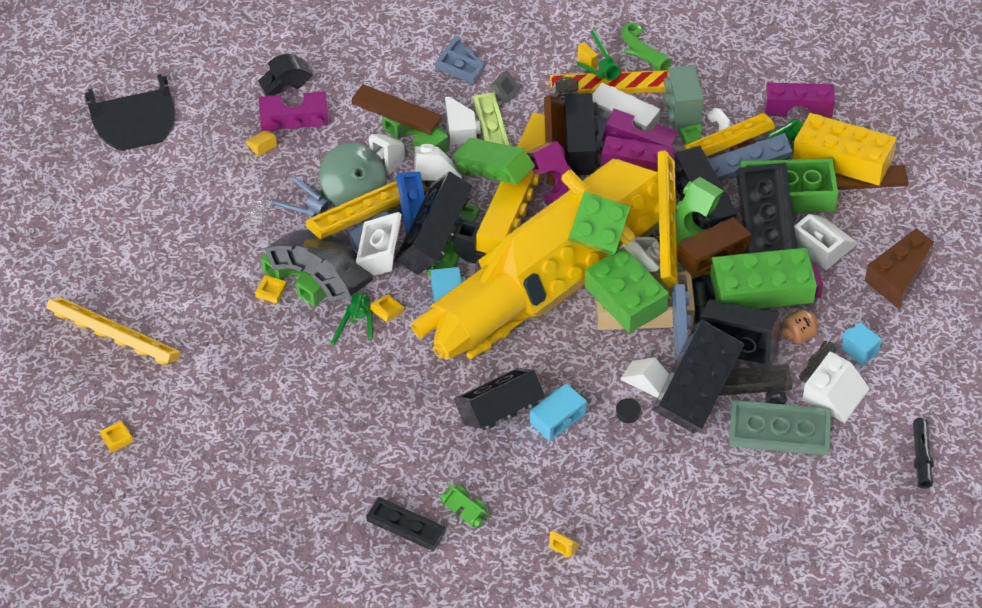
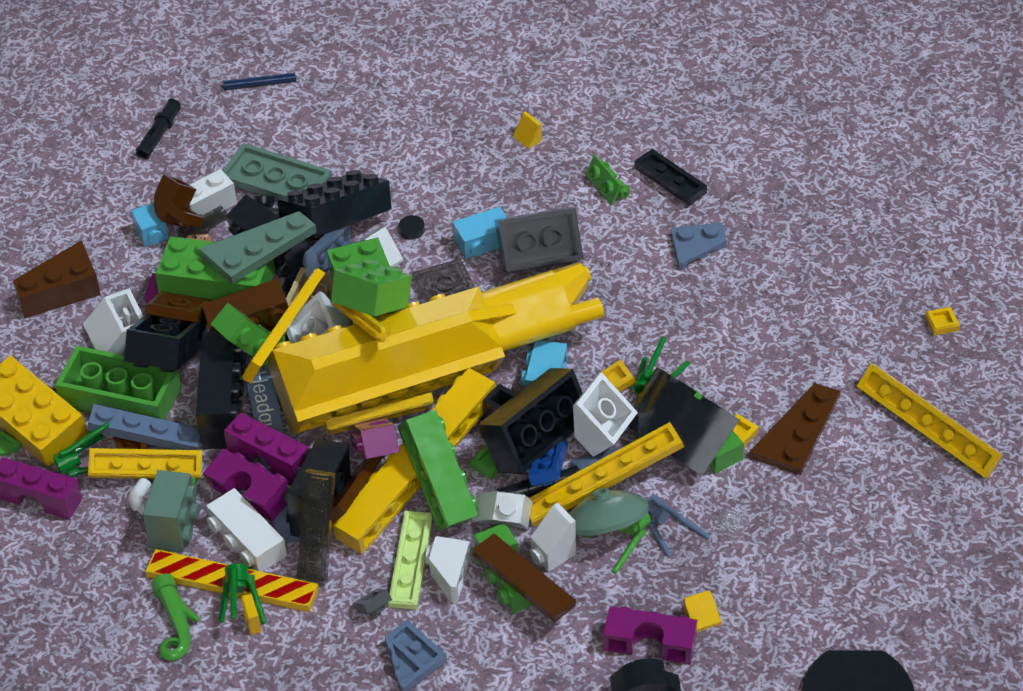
camera: 160 degrees left, 5 degrees down
none -> reddish brown tile [145,291,212,322]
none -> reddish brown brick [154,174,205,228]
none -> sand green wing [199,211,316,284]
none -> dark blue bar [223,72,296,90]
none -> clear smoke tile [412,258,475,303]
none -> sand blue wing [671,222,727,270]
none -> reddish brown wing [749,383,841,475]

